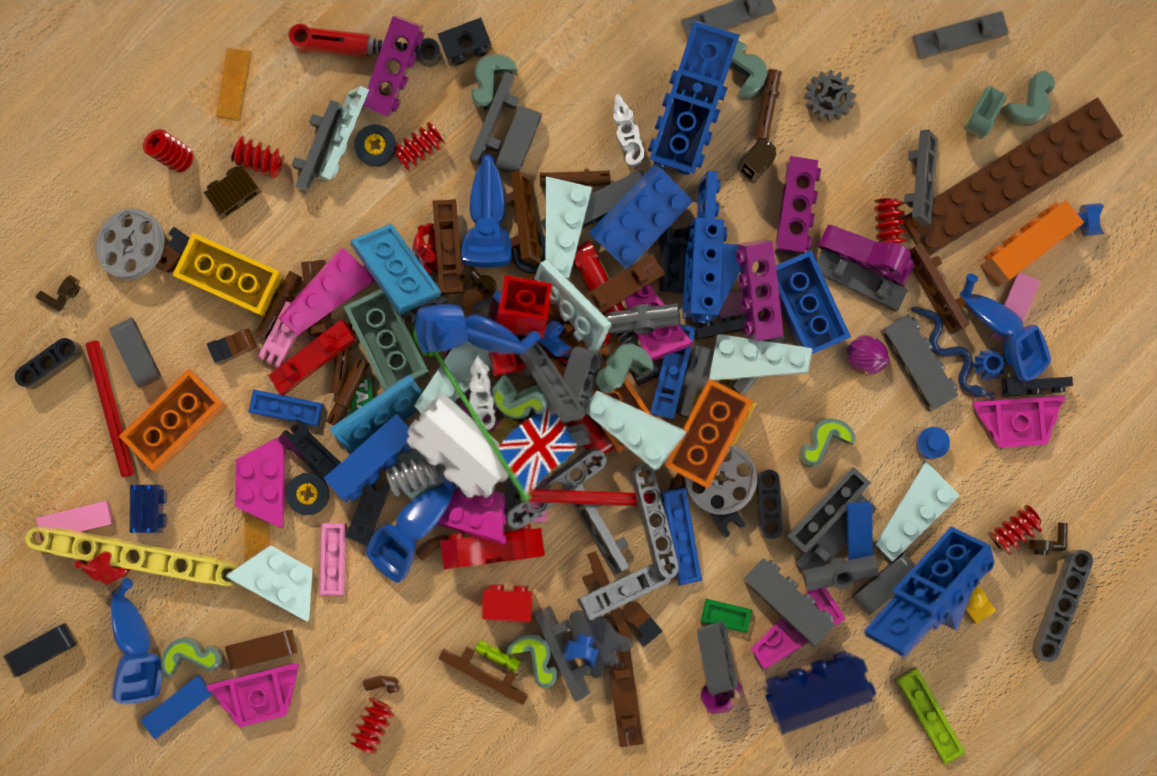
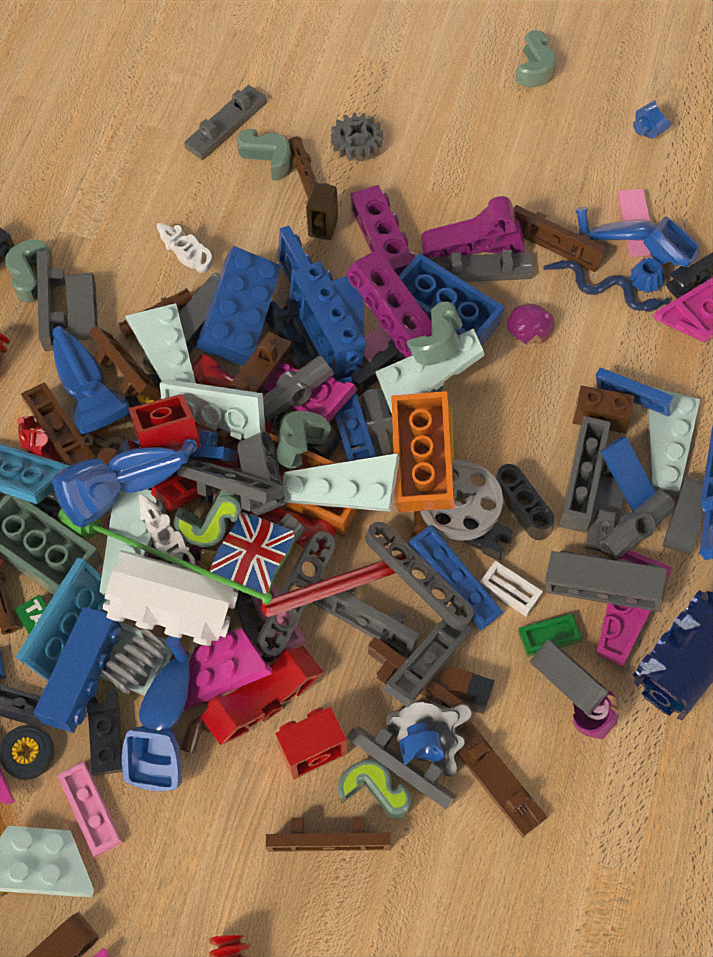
camera: 25 degrees left, 20 degrees down
reddish brown pin [325,357,370,426] -> none
reddish brown arm [363,675,400,694] -> none
lime axle [475,640,520,671] -> none
blue wedge [648,20,740,174] -> none
sand green animal [799,418,856,467] -> none
red piece [874,198,906,244] -> none
dark grey brick [880,314,959,412] -> none
reddish brown plate [901,97,1123,256] -> none
dark grey hinge [904,129,938,226] -> none
dark grey hinge [912,11,1009,60] -> none
blue piece [916,427,950,459] -> none
sand green animal [963,85,1007,139] -> none
orange brick [980,200,1084,287] -> none
none -> sand green animal [407,302,462,365]
none -> white tile [480,561,543,617]
none -> reddish brown brick [572,385,634,434]
none -> blue tile [596,367,674,417]

